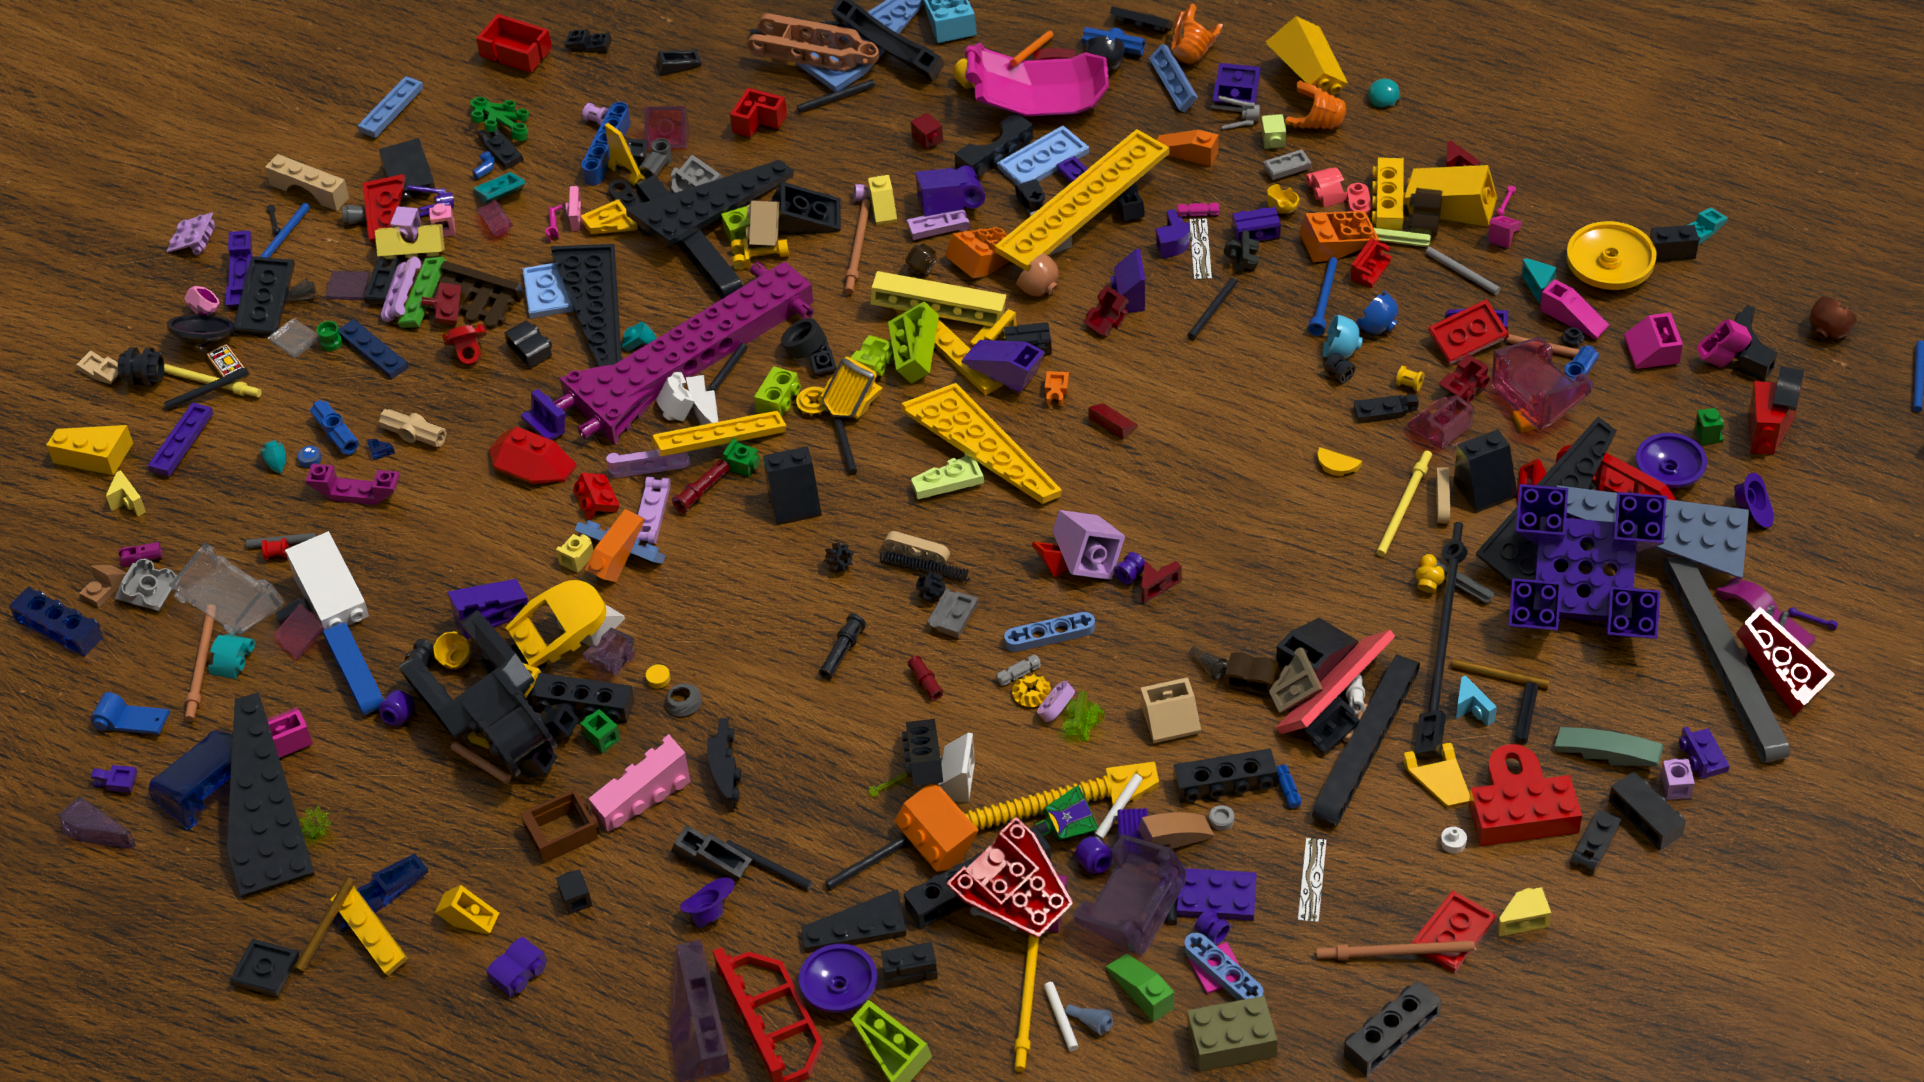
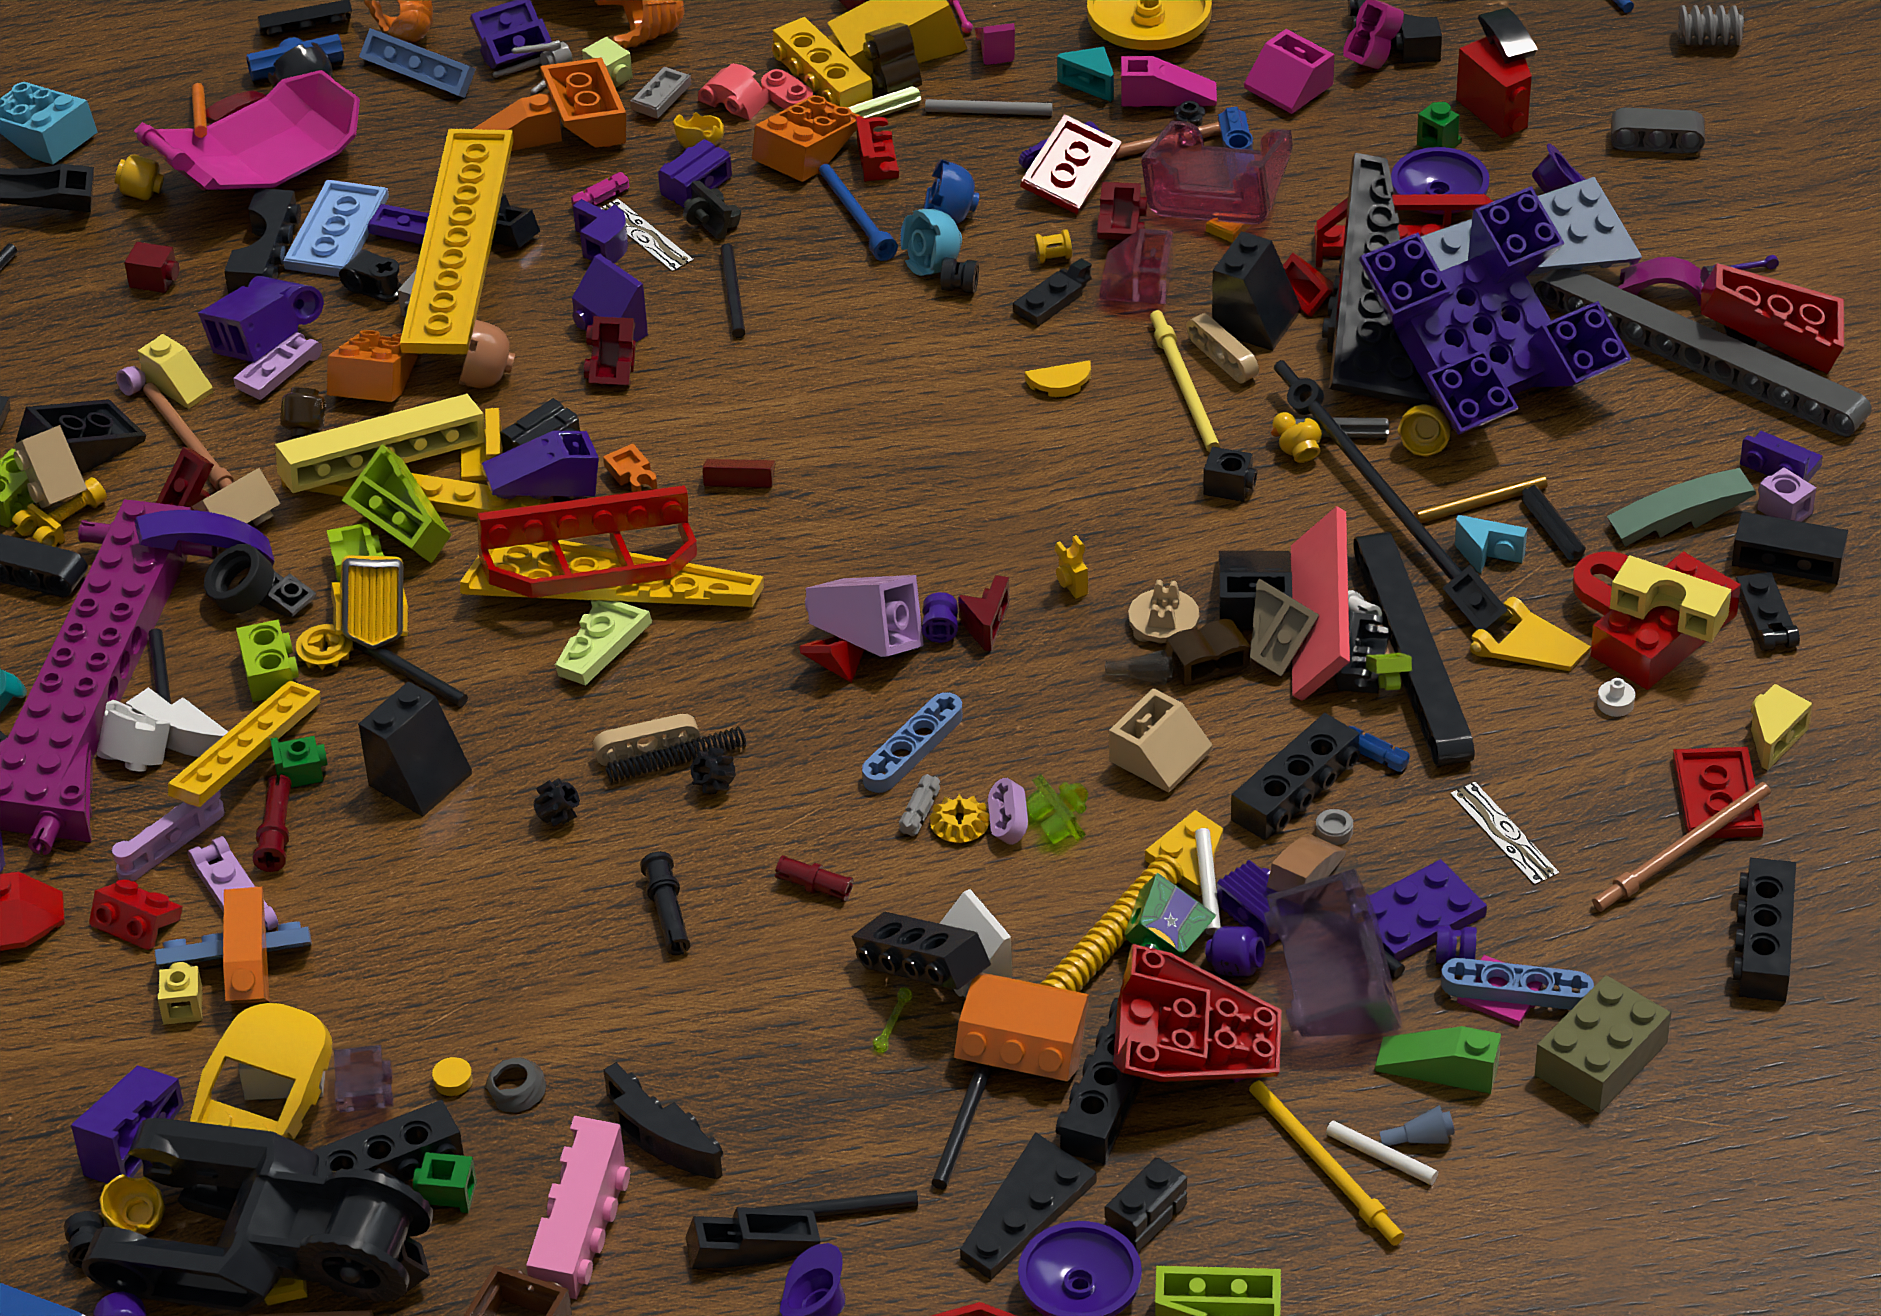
camera: 40 degrees left, 5 degrees down
flat silver plate [927,588,978,638] -> none
light grey hinge [970,906,1018,931] -> none
none -> dark purple slope [134,510,275,566]
none -> dark red slope [156,447,214,510]
none -> tan brick [192,468,281,526]
none -> red plate [477,485,697,598]
none -> orange slope [540,57,626,148]
none -> yellow plate [1055,535,1088,599]
none -> tan plate [1128,580,1200,643]
none -> black brick [1203,446,1258,502]
none -> lime tile [1366,653,1412,690]
none -> yellow hair [1398,404,1451,457]
none -> light yellow arch [1610,555,1732,643]
none -> dark grey beam [1611,107,1705,153]

